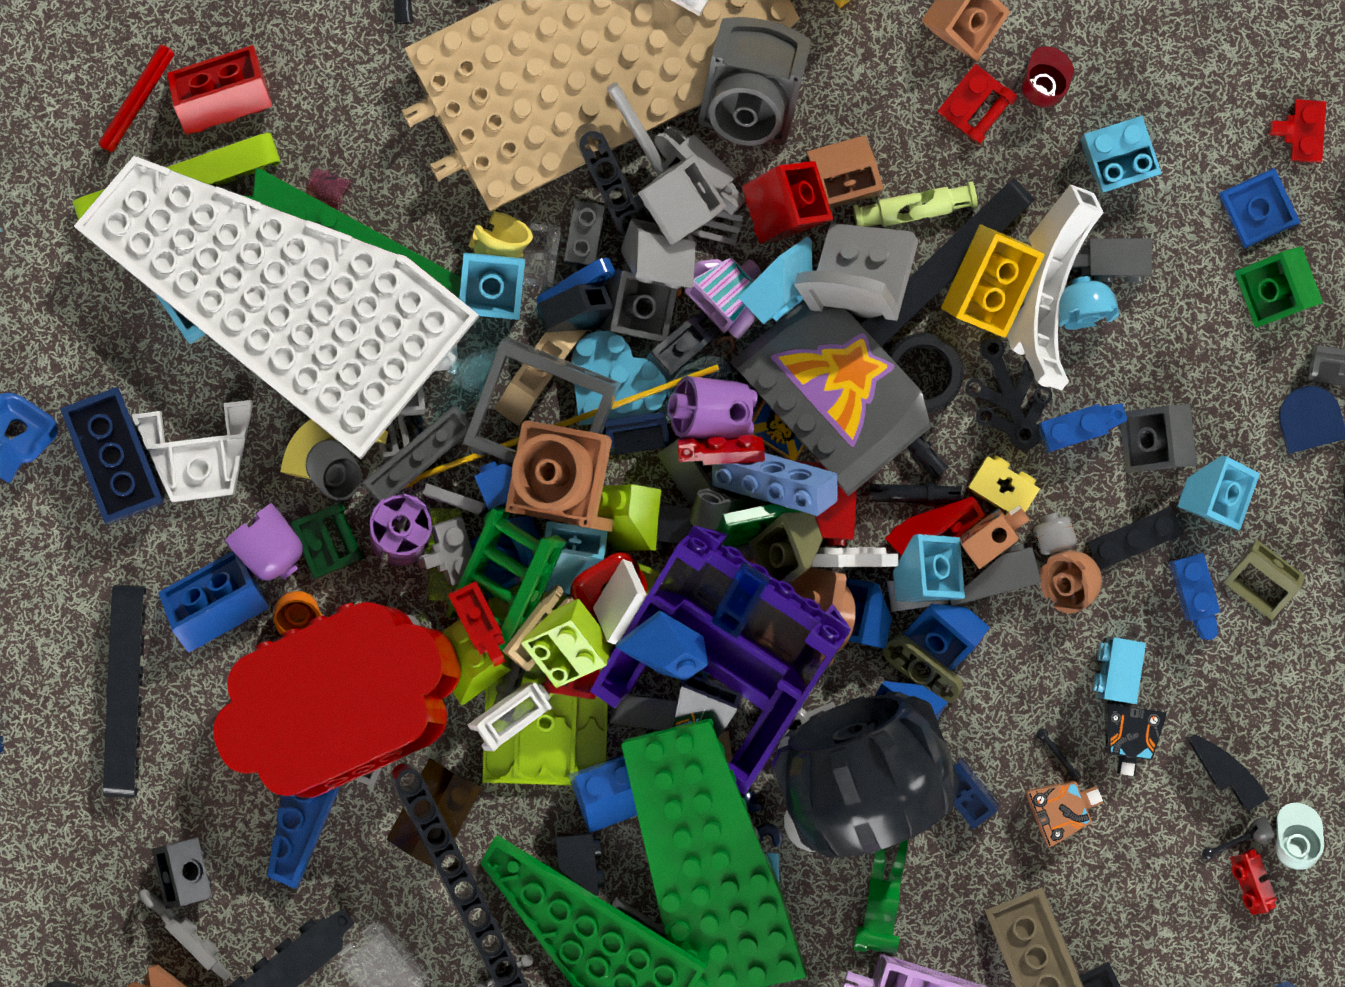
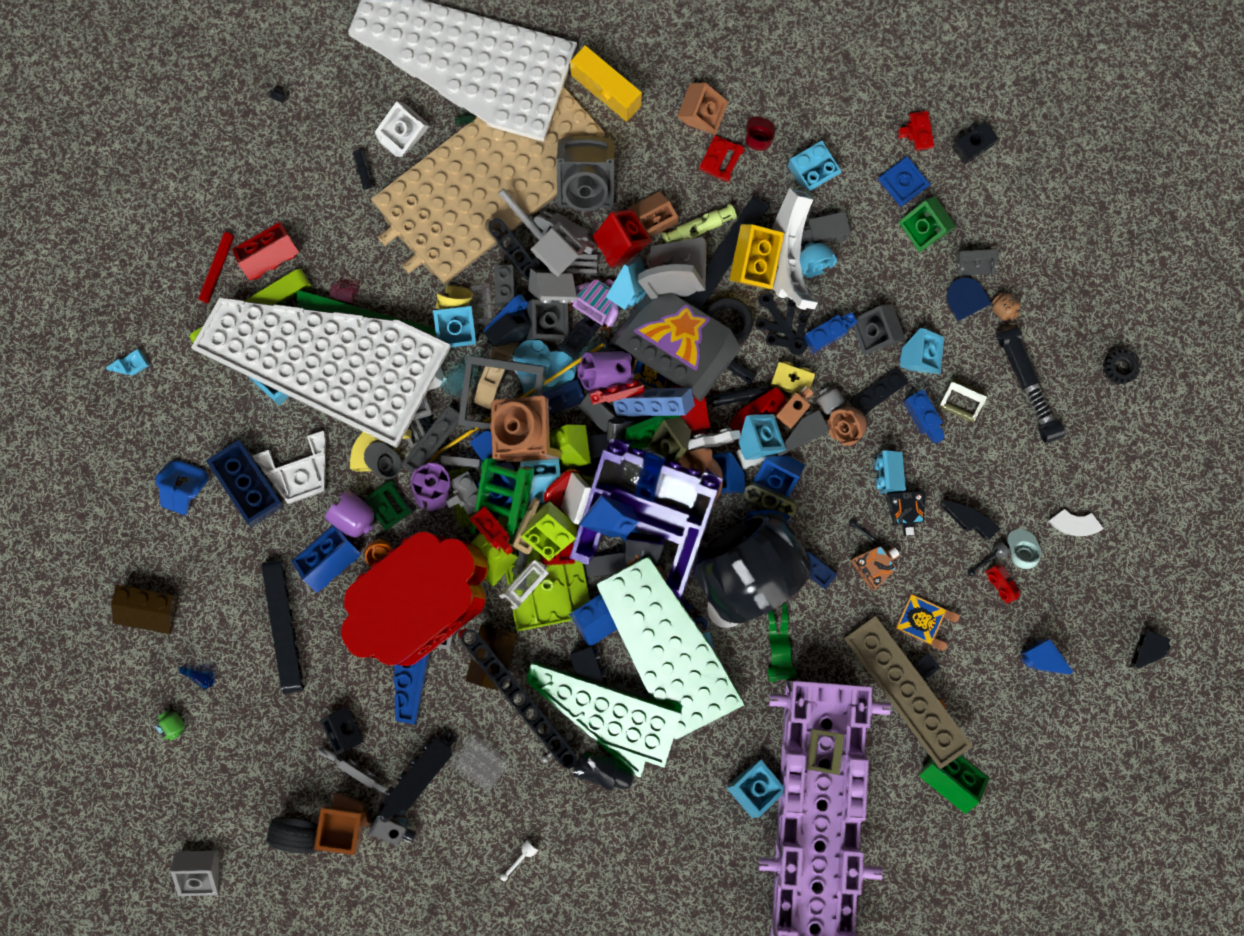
camera: 15 degrees left, 5 degrees down
none -> flag [895,594,960,651]

